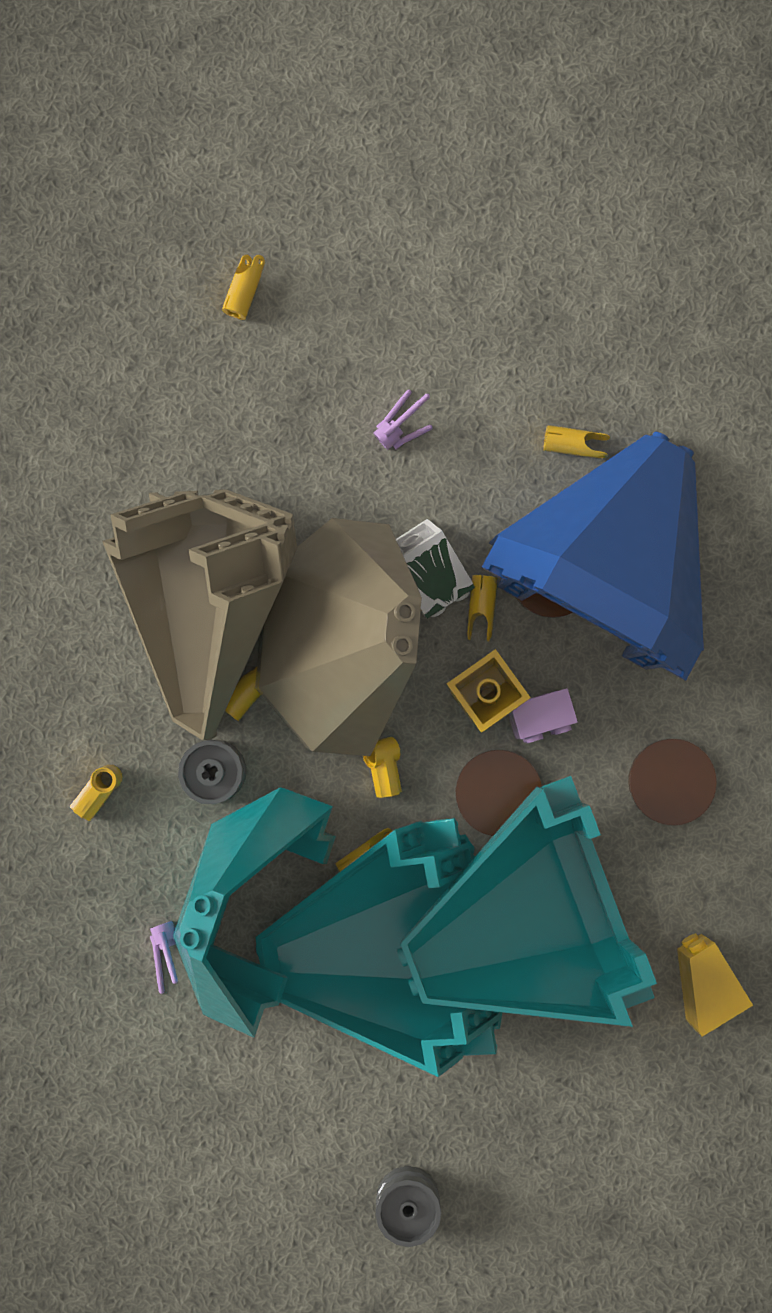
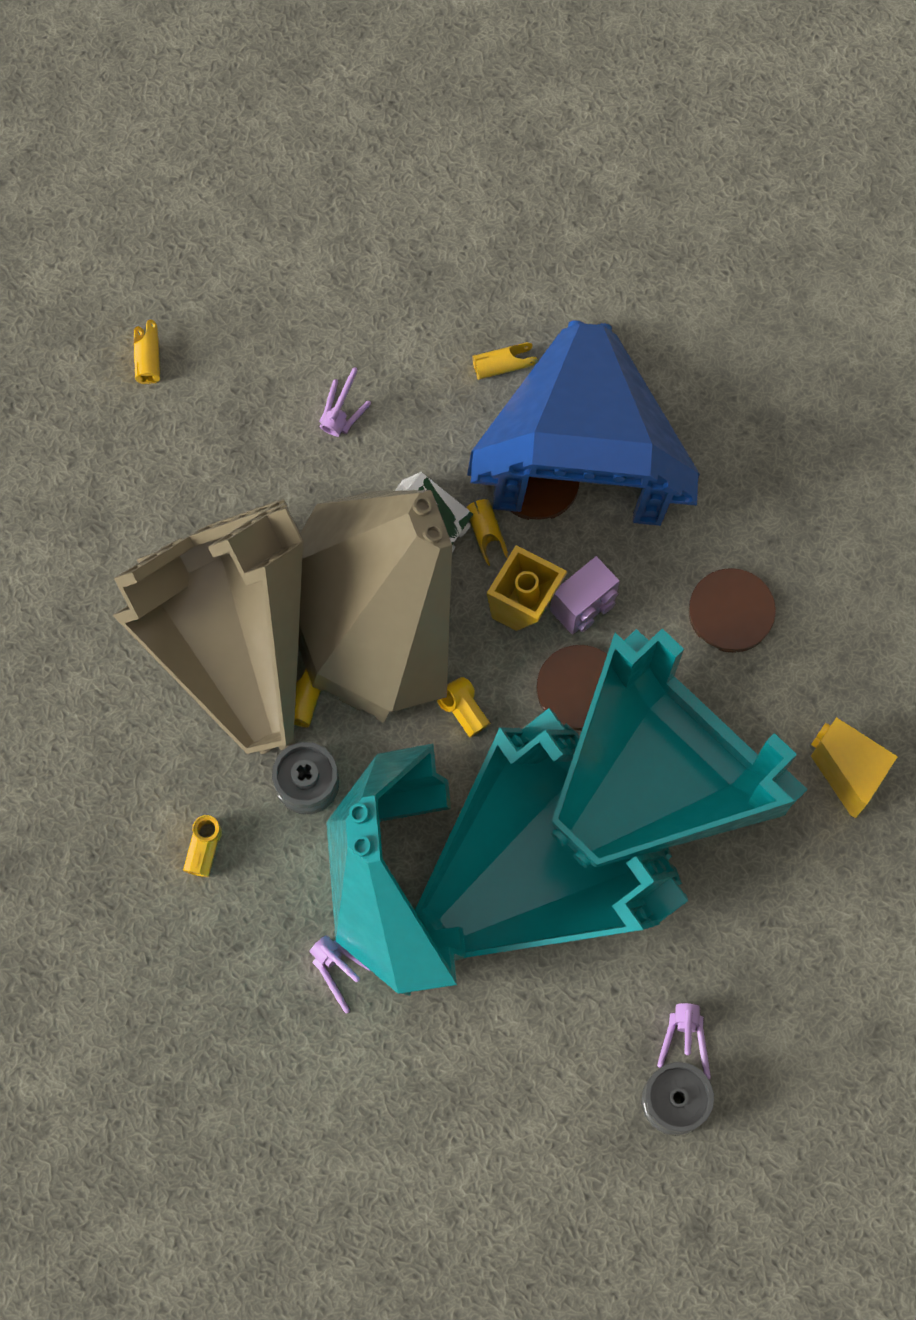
camera: 30 degrees left, 15 degrees down
none -> lavender plant [657,1003,711,1080]

